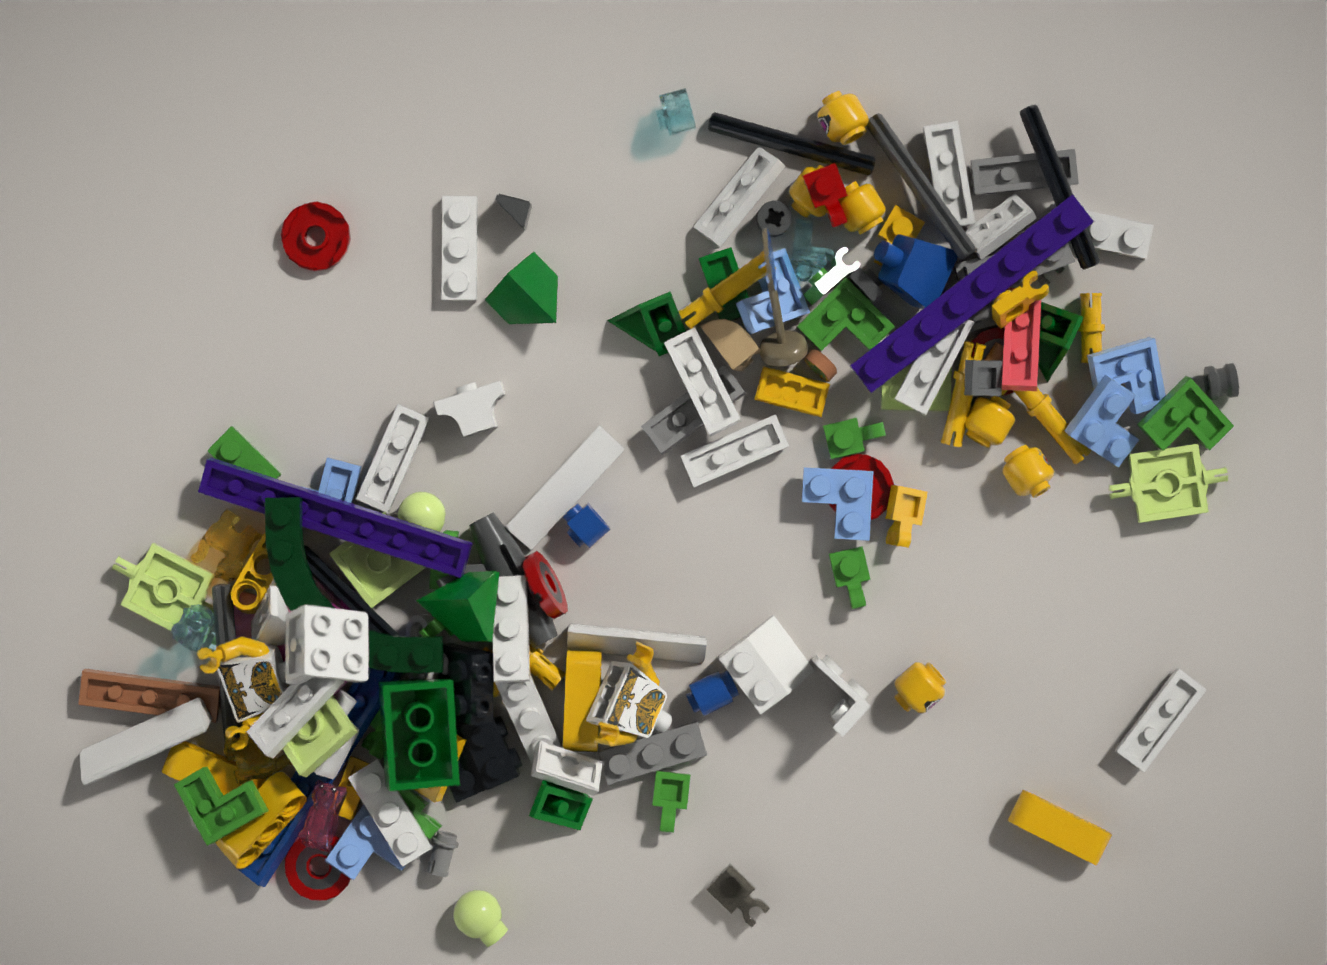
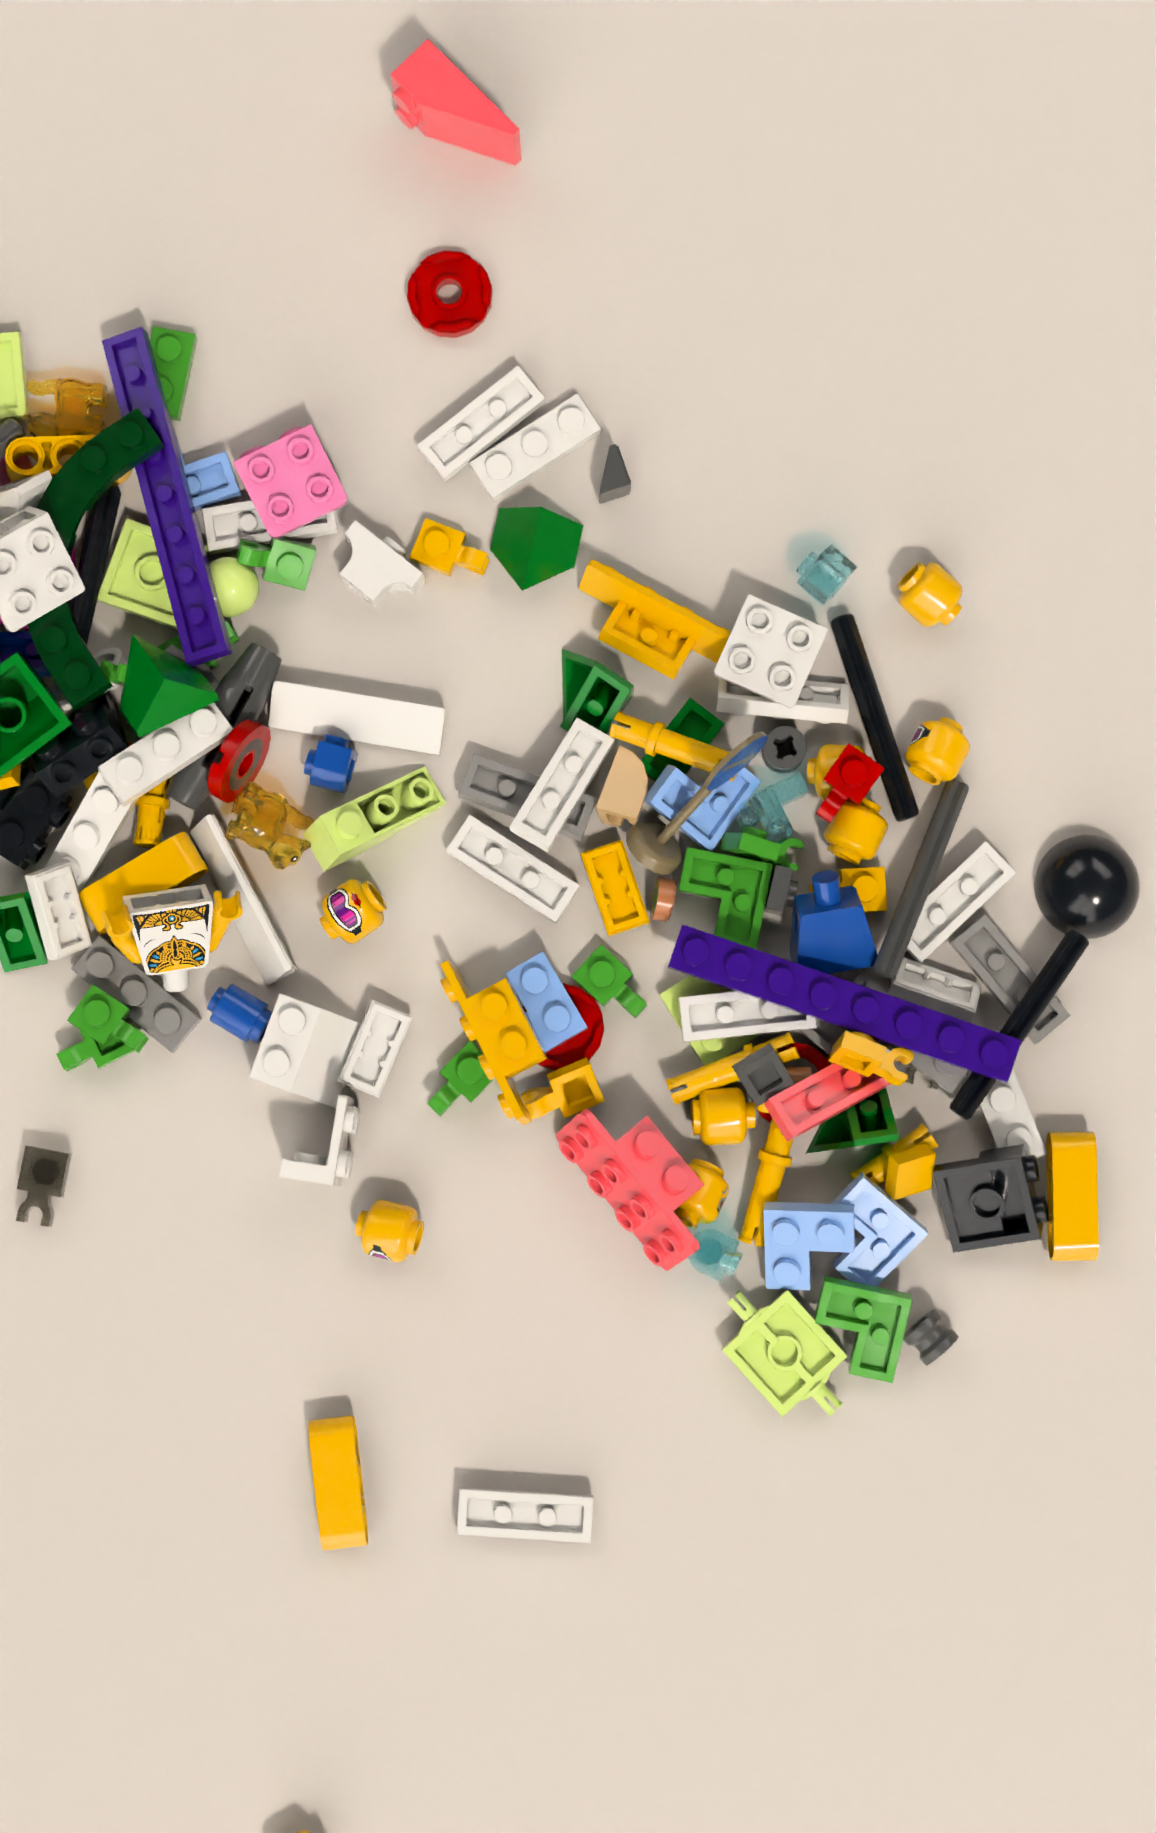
camera: 55 degrees right, 5 degrees down
none -> bright green plate [67,984,149,1053]
none -> clear yellow animal [224,780,314,870]
none -> bright pink bracket [233,424,347,538]
none -> bright green plate [236,537,317,591]
none -> yellowish green slope [302,766,446,872]
none -> yellow head [319,879,387,944]
none -> white plate [337,1000,413,1098]
none -> coral slope [390,39,522,166]
none -> yellow plate [409,518,490,577]
none -> white plate [417,366,545,482]
none -> yellow bracket [440,960,547,1125]
none -> coral bracket [556,1109,704,1271]
none -> yellow bracket [578,559,731,680]
none -> clear light blue plate [688,1229,743,1282]
none -> white bracket [714,594,829,709]
none -> yellow tile [884,1144,936,1200]
none -> yellow head [897,562,962,627]
none -> black plate [933,1144,1049,1253]
none -> black piece [1034,835,1140,939]
none -> yellow beam [1046,1132,1099,1261]

